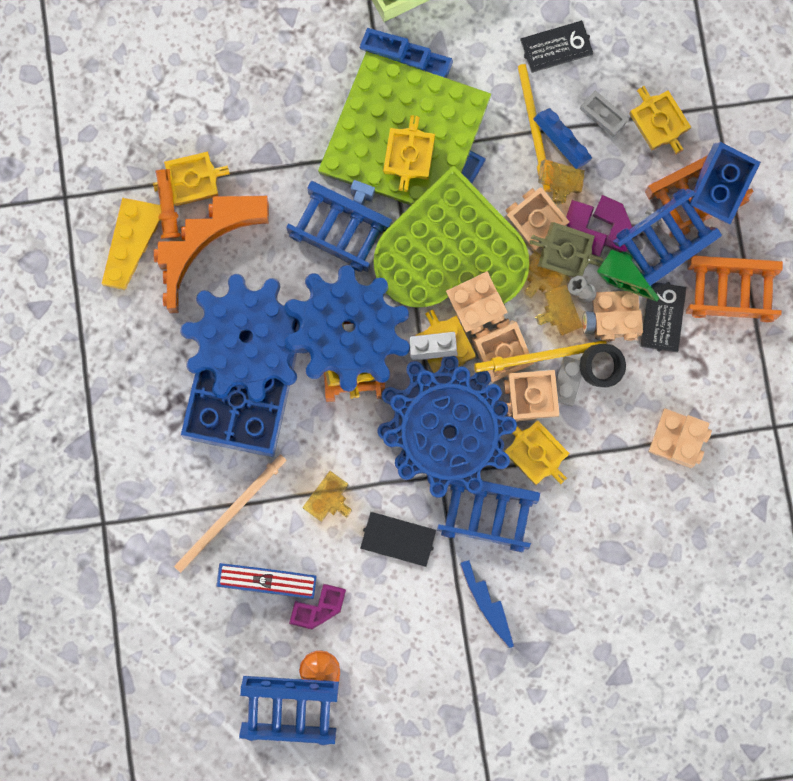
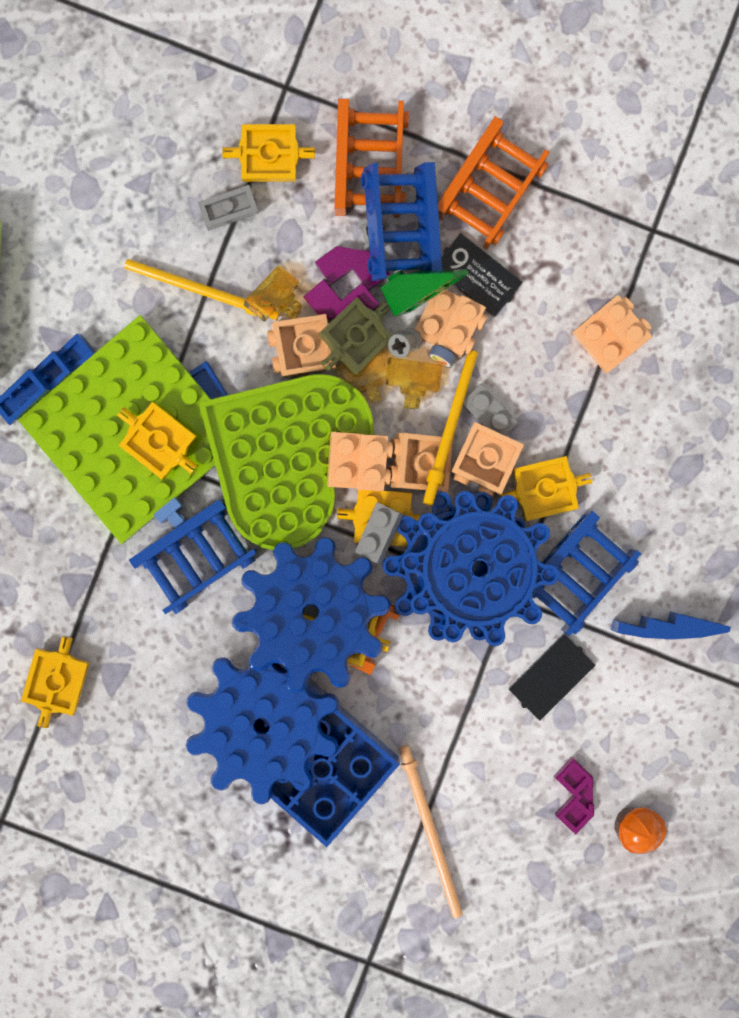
camera: 65 degrees left, 10 degrees up
yellow wing [102,197,161,290] -> none
orange arch [154,196,269,313] -> none
orange pin [155,169,181,239] -> none
slope [216,563,317,599] -> none
blue fence [239,676,339,745] -> none
clear yellow hinge [302,471,352,523] -> none
piece [520,20,594,73] -> none
blue plate [533,108,593,169] -> none
black tyre [579,344,626,388] -> none
blue slope [689,142,761,225] -> none

